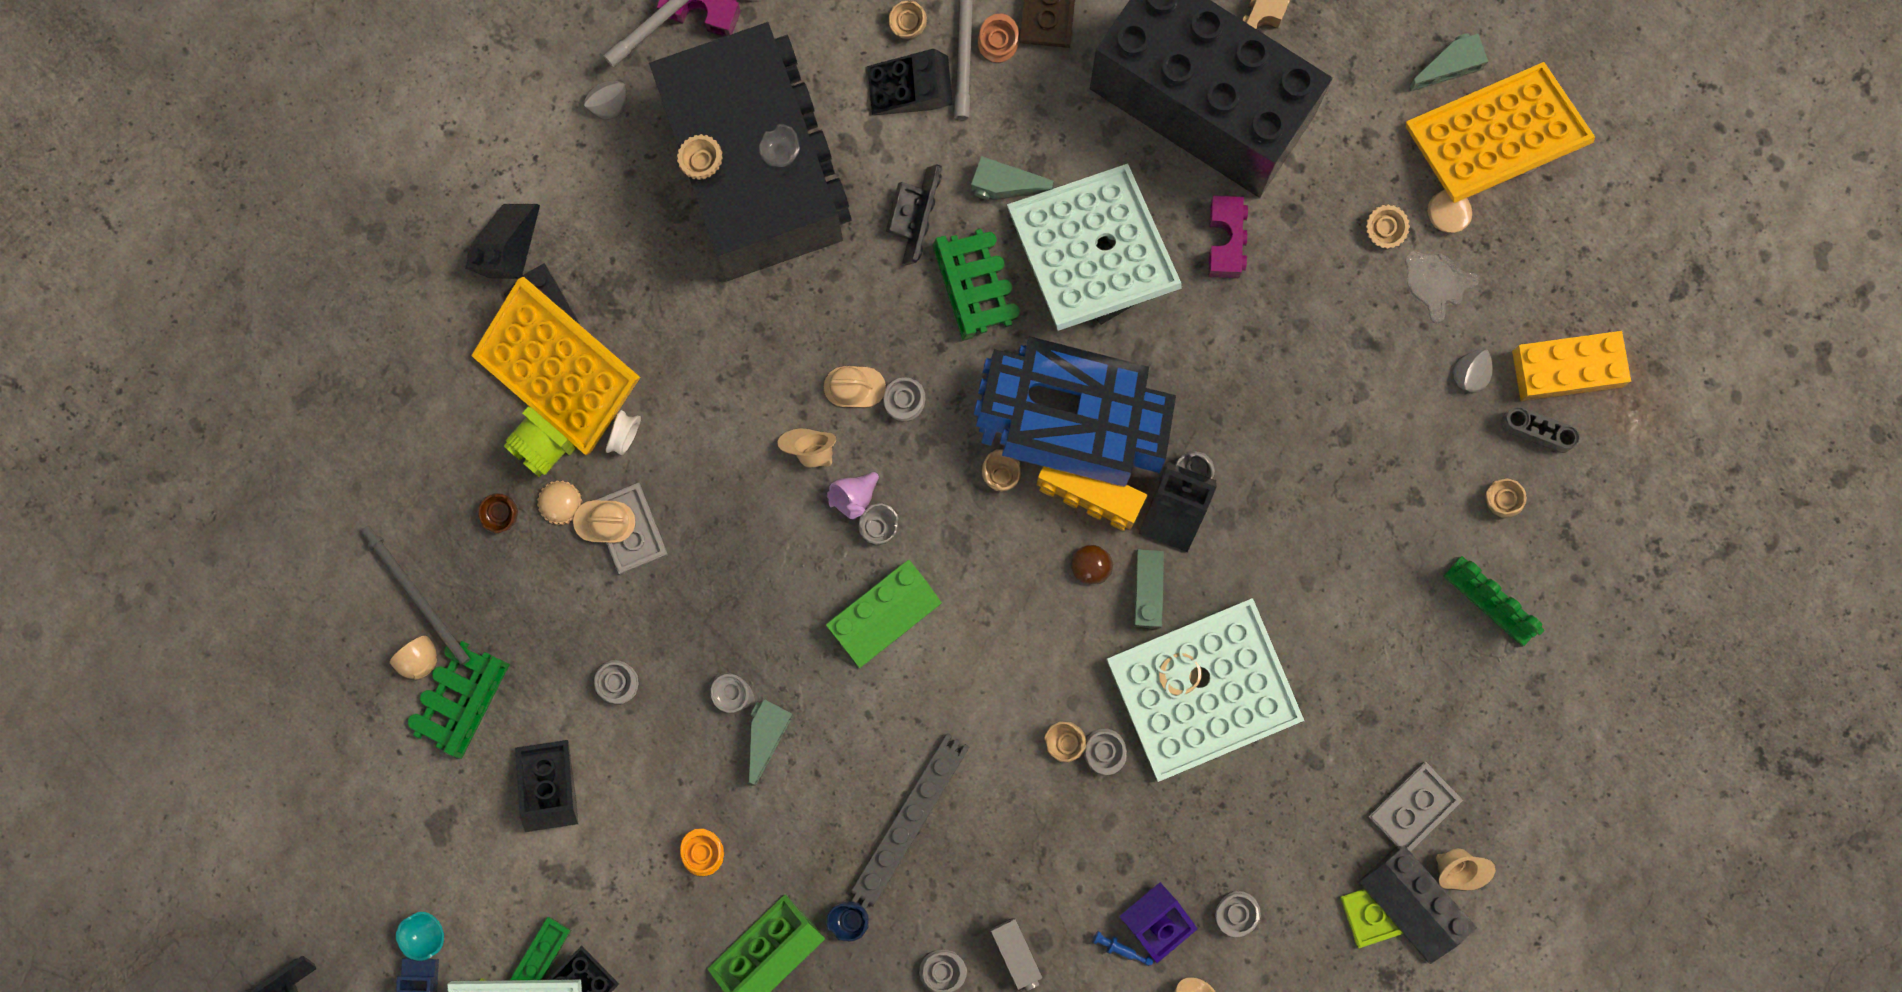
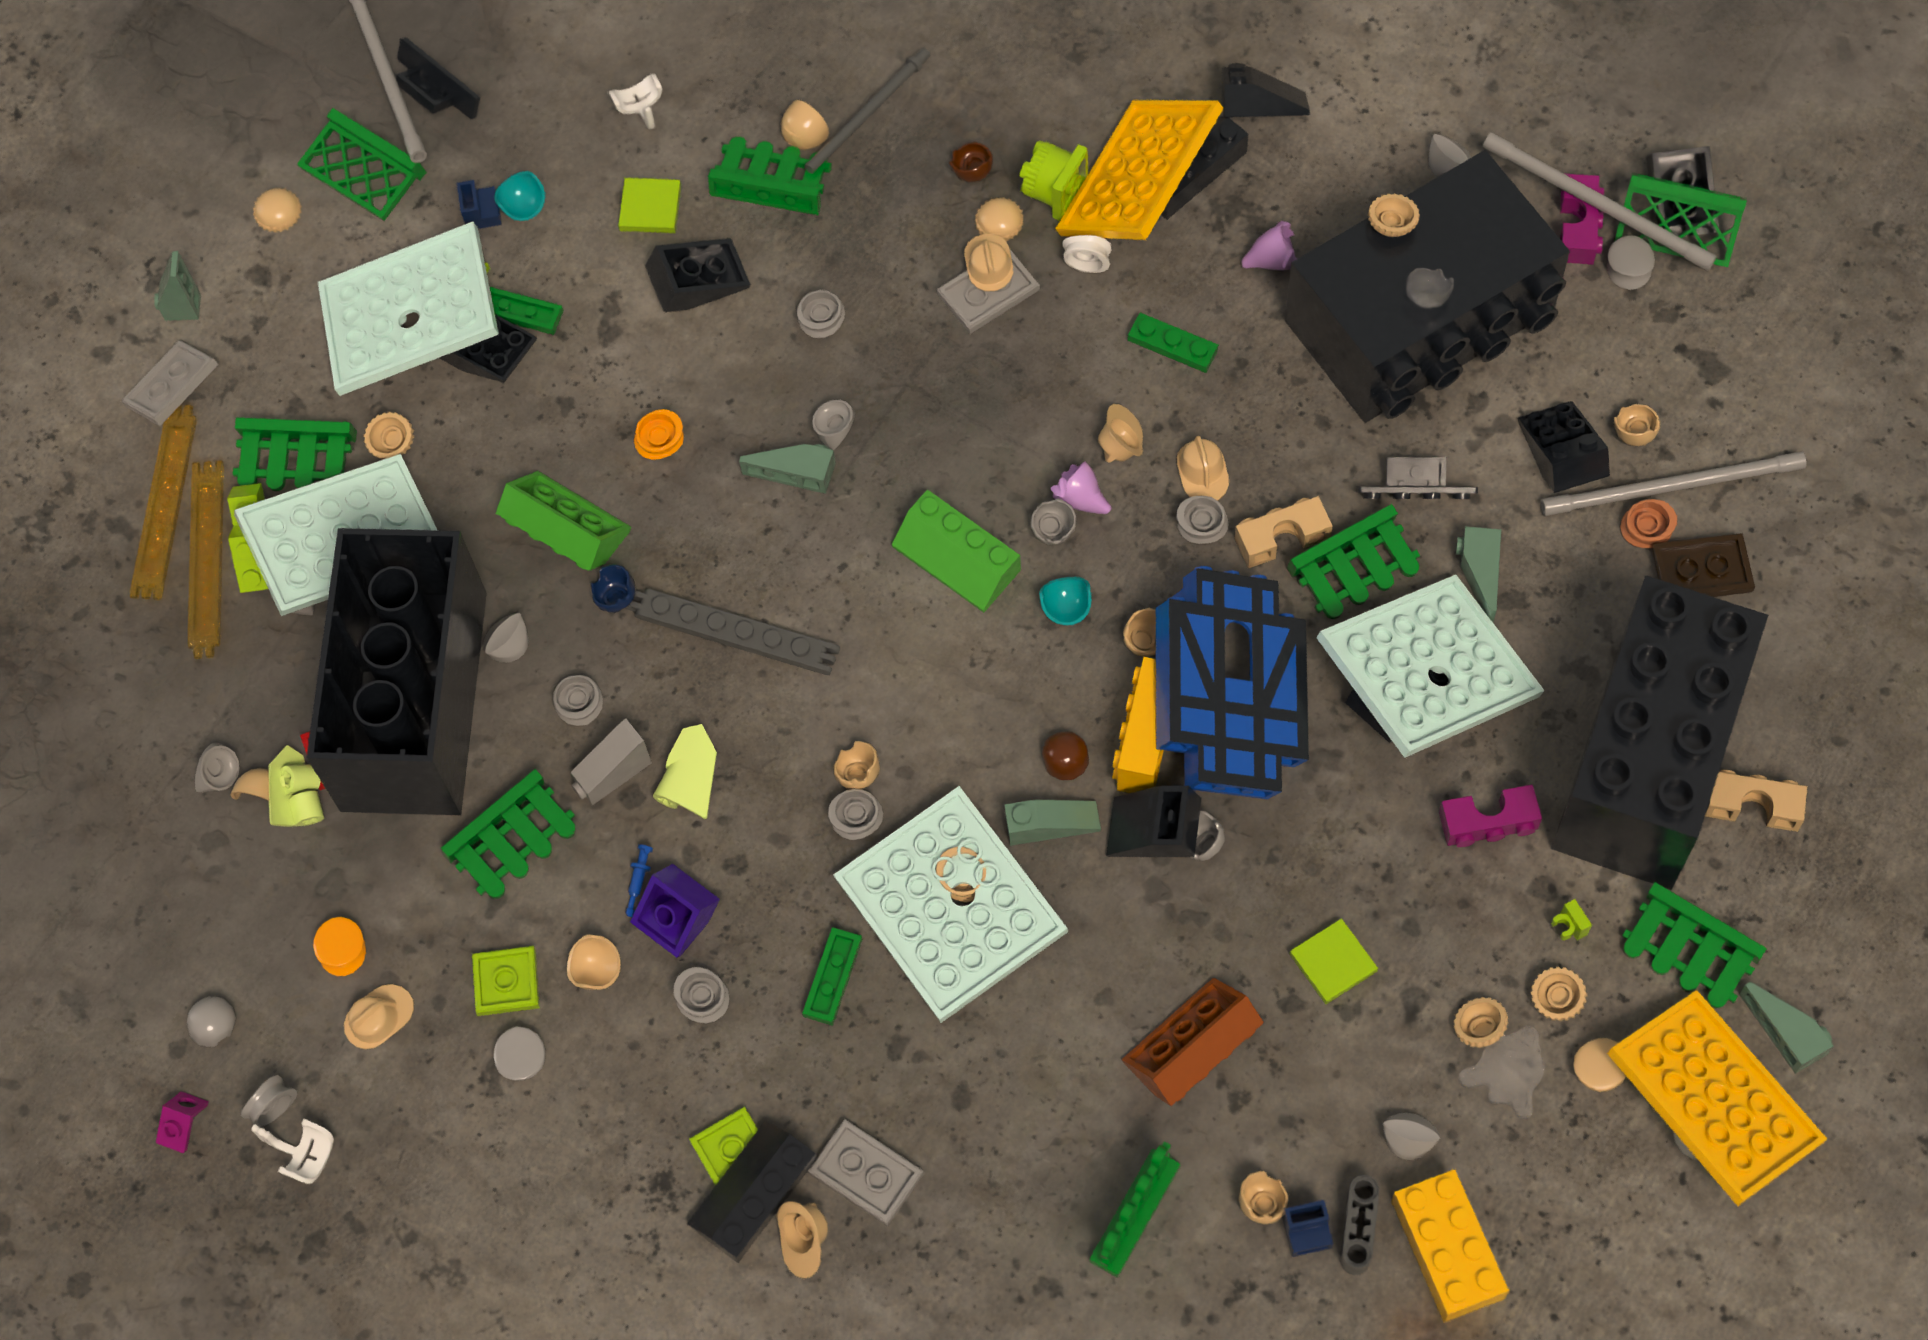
camera: 80 degrees right, 15 degrees down
none -> white helmet [608,73,662,130]
none -> lime tile [619,178,681,233]
none -> yellowish green panel [653,724,717,819]
none -> green plate [802,927,863,1026]
none -> teal helmet [1039,577,1092,625]
none -> dark orange slope [1121,977,1264,1106]
none -> green plate [1128,312,1218,373]
none -> tan arch [1235,496,1333,569]
none -> lavender hat [1242,221,1297,270]
none -> dark blue piece [1282,1200,1333,1257]
none -> lime tile [1289,918,1378,1004]
none -> tan hat [1454,997,1508,1048]
none -> lime tile [1551,899,1592,941]
none -> green fence [1622,882,1767,1009]

